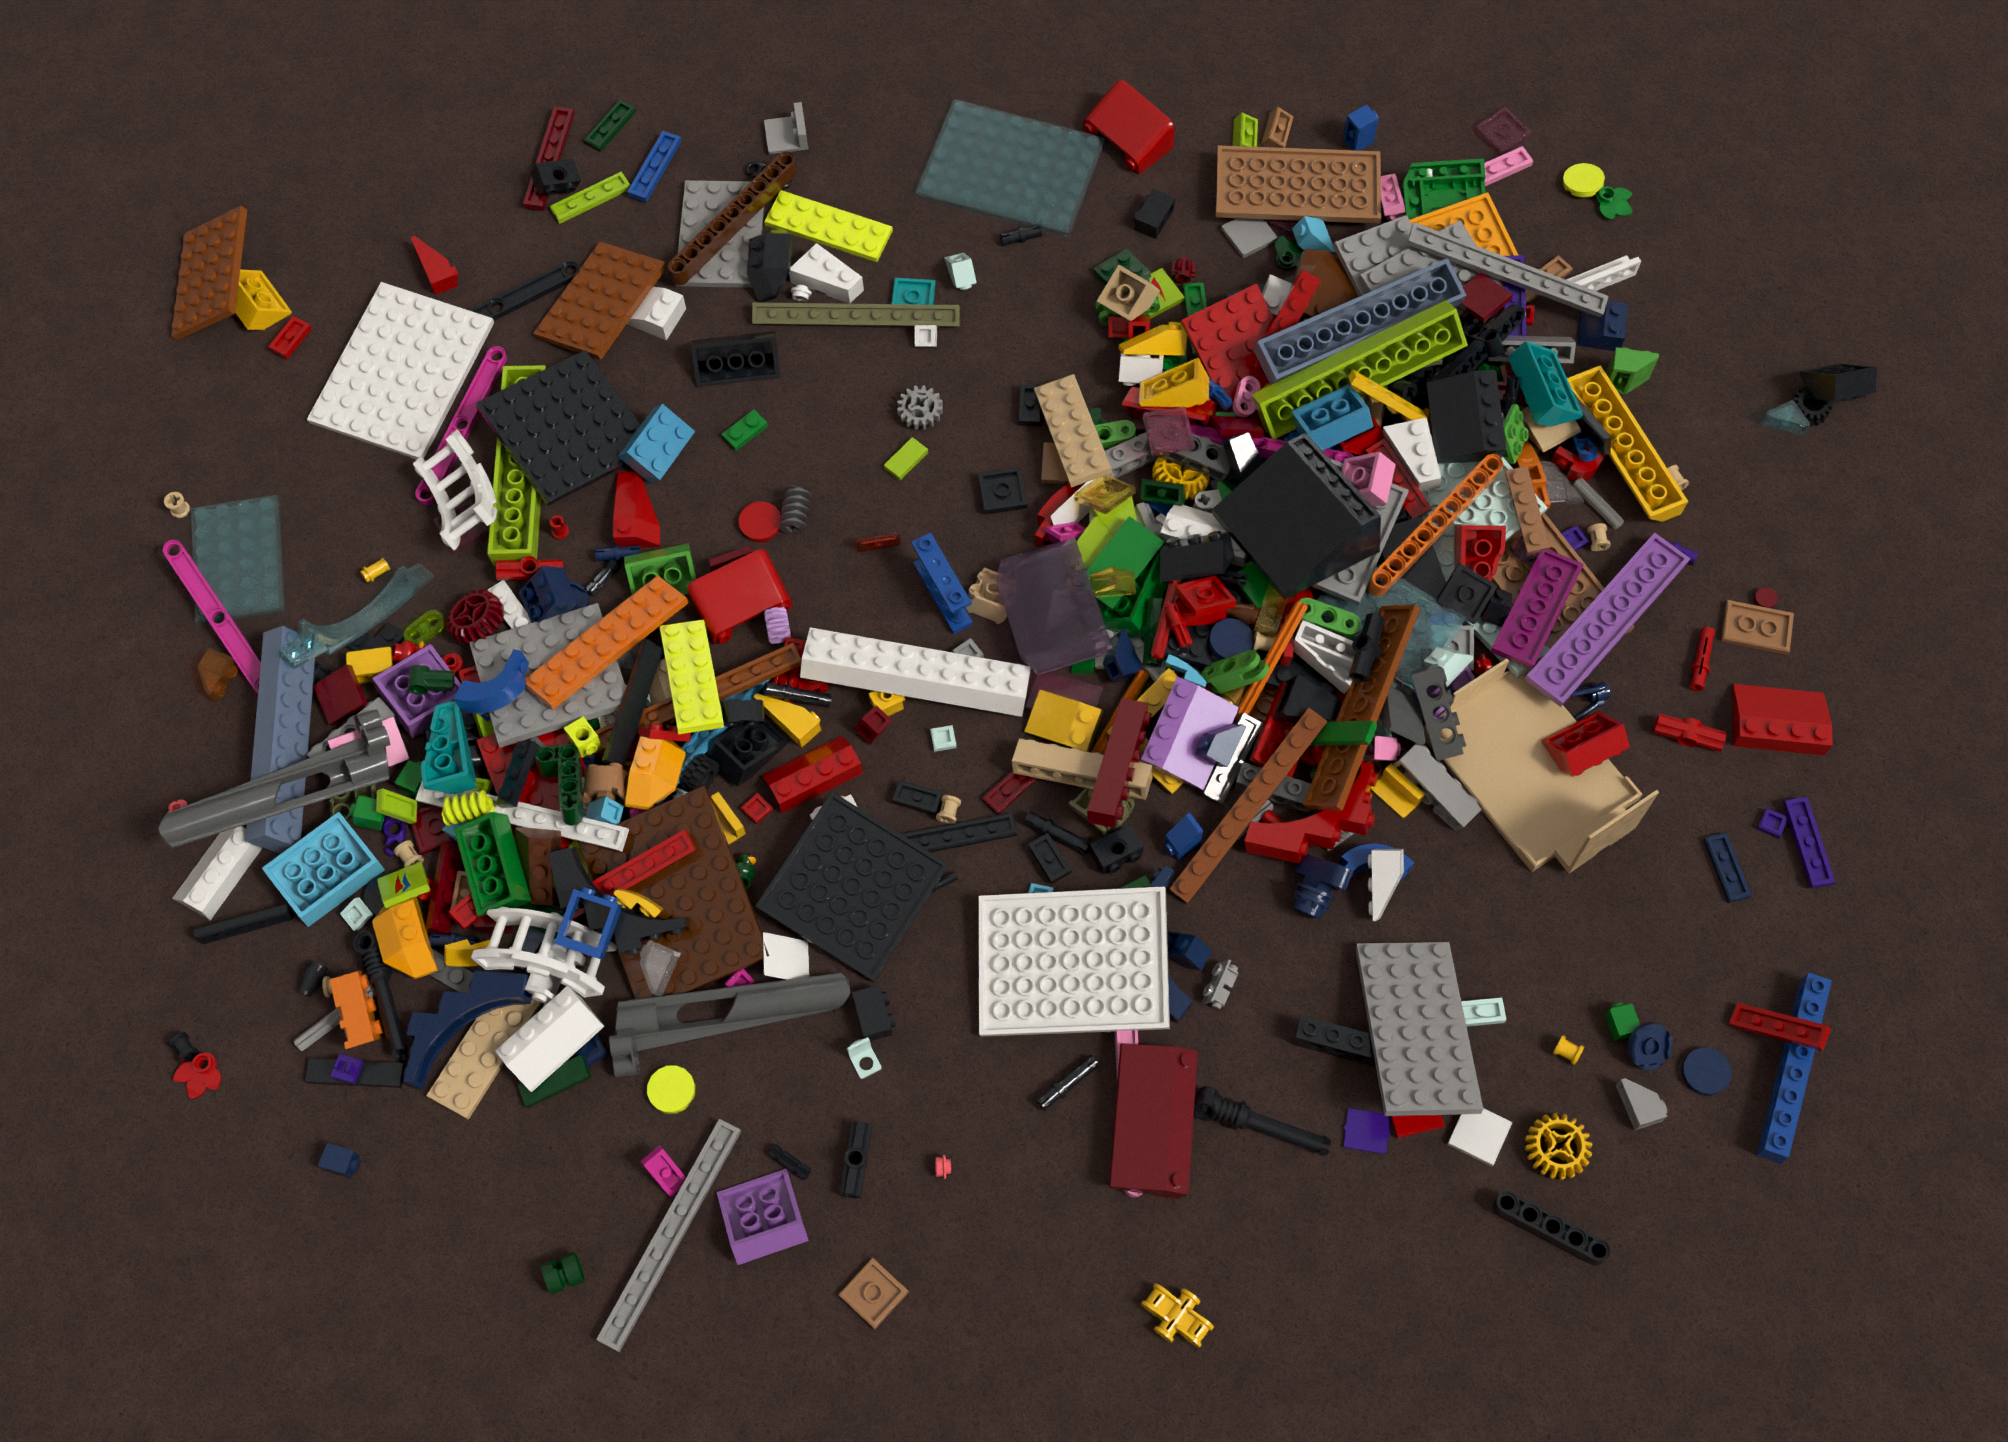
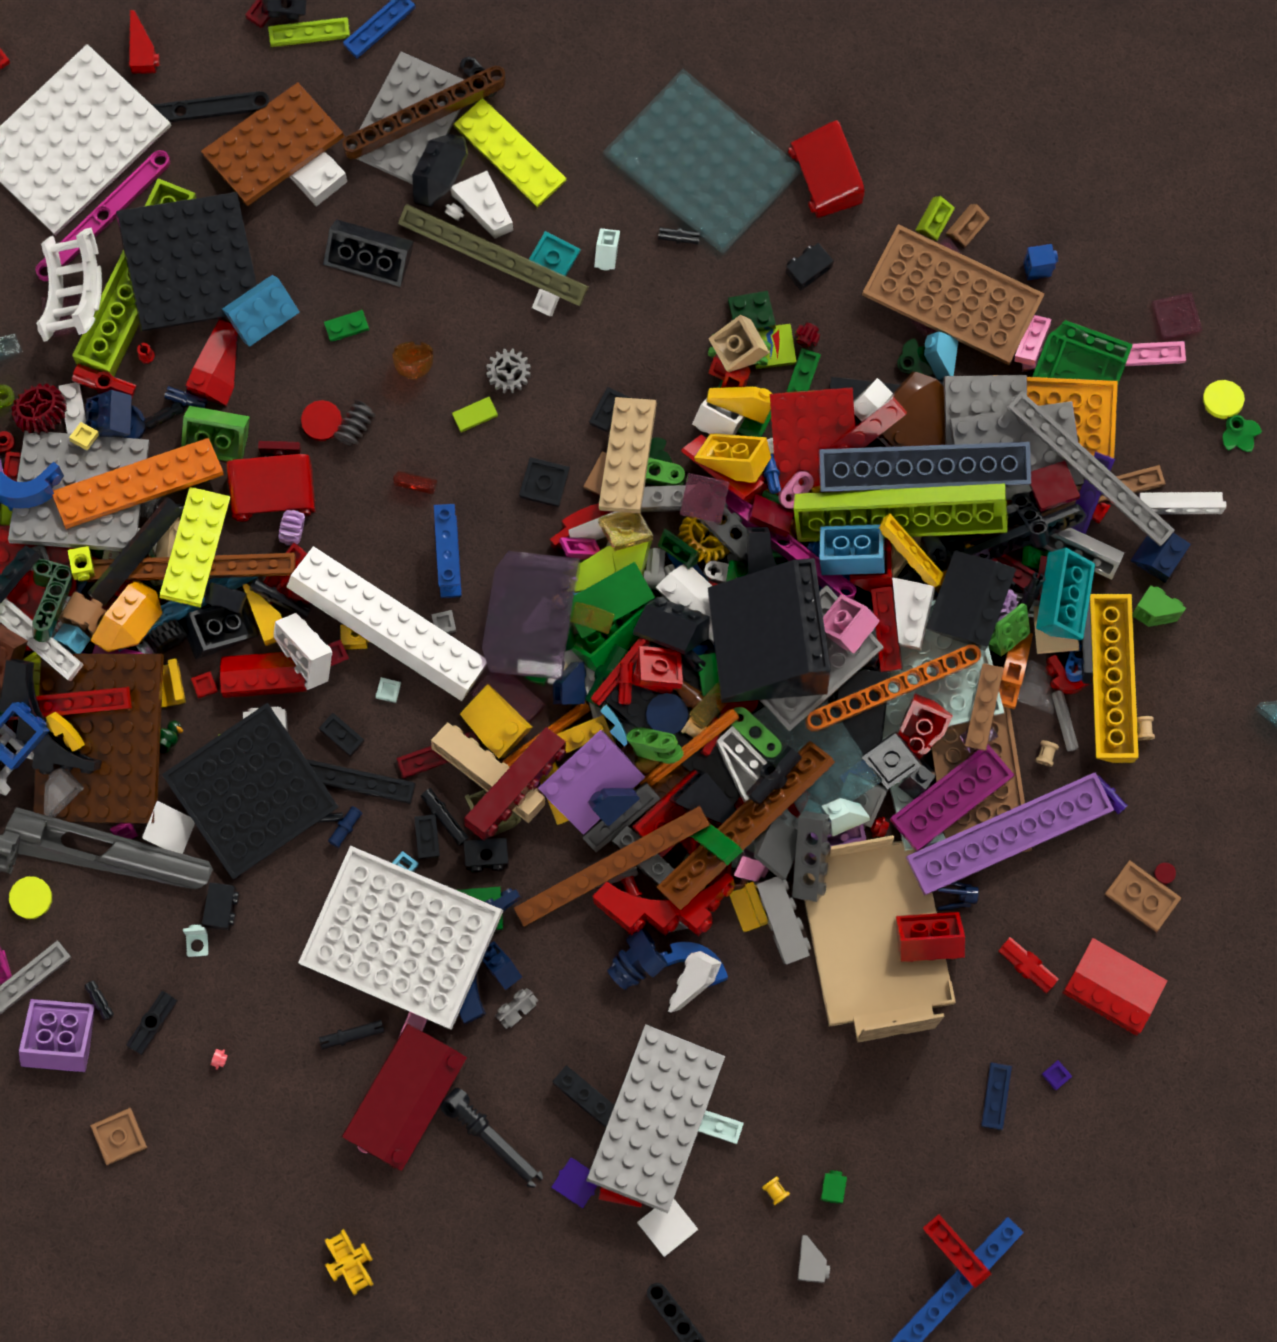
camera: 20 degrees right, 10 degrees up
red plate [639,723,691,742] -> none
light grey bracket [764,102,808,154] -> none
tan bush [936,795,961,824] -> none
tan slope [965,568,1023,624] -> none
blue slope [1164,813,1203,861] -> none
light grey tile [1221,218,1278,258] -> none
yellow gear [1525,1113,1592,1180] -> none
dark purple tile [1561,525,1589,551] -> none
dark blue tile [1627,1022,1673,1070] -> none
dark blue tile [1682,1047,1732,1096] -> none
red pin [1690,627,1715,691] -> none
dark purple plate [1783,797,1835,889] -> none
none -> light yellow plate [69,422,99,451]
none -> white wedge [273,613,332,690]
none -> dark blue pin [328,806,363,848]
none -> clear orange cylinder [392,341,433,380]

